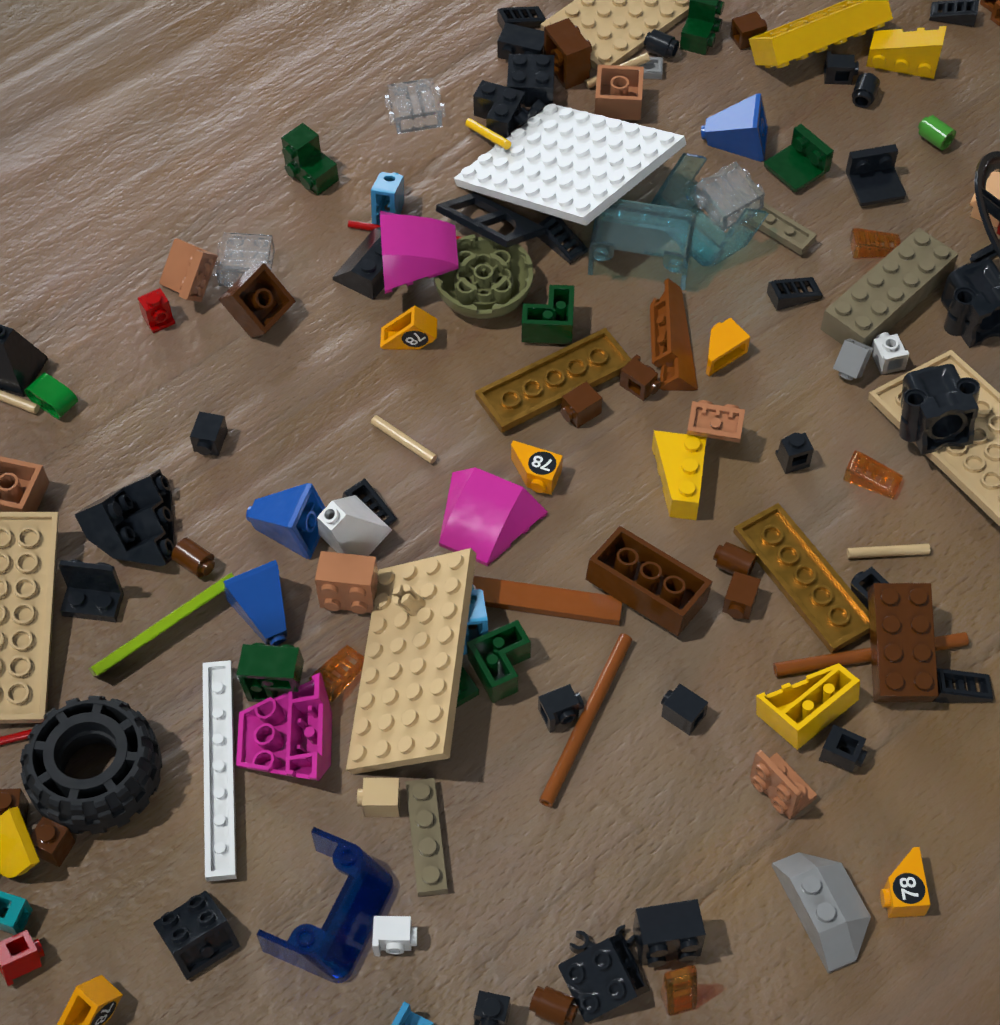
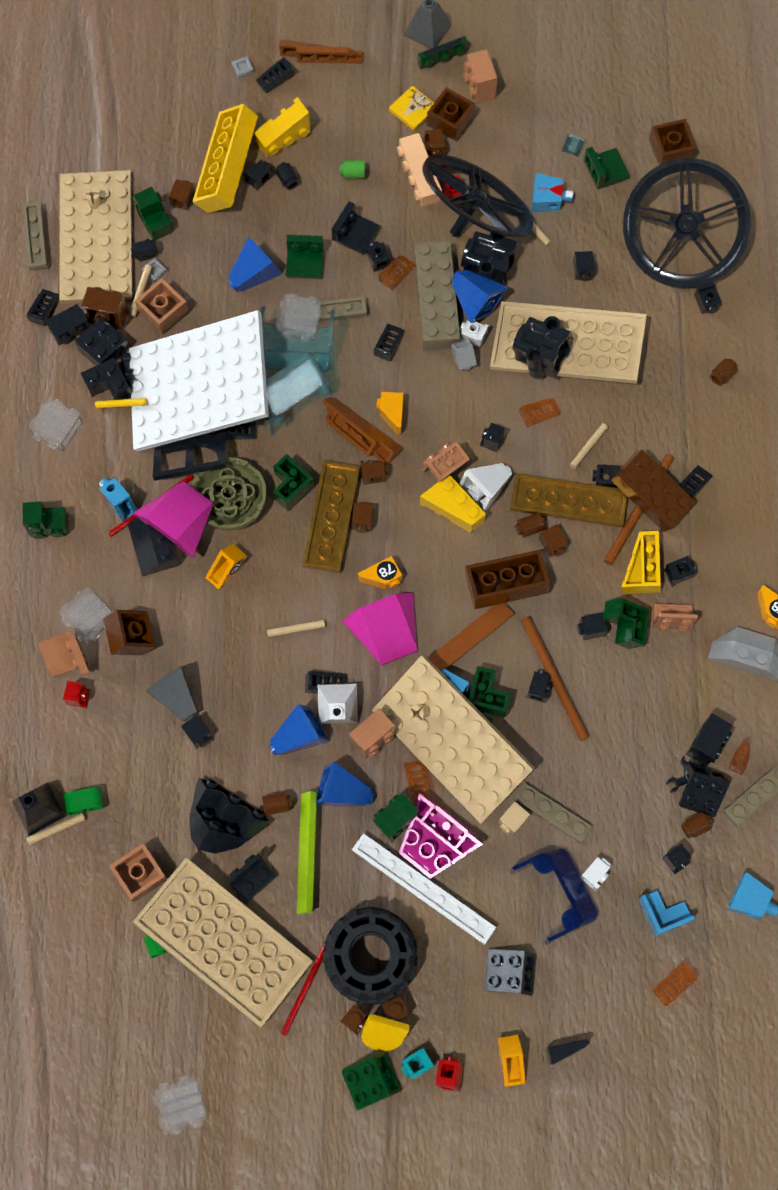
camera: 50 degrees left, 15 degrees up
none -> dark grey slope [146,666,197,722]
none -> black brick [367,241,390,272]
none -> blue slope [452,270,508,323]
none -> white slope [459,463,512,513]
none -> dark green brick [603,598,649,649]

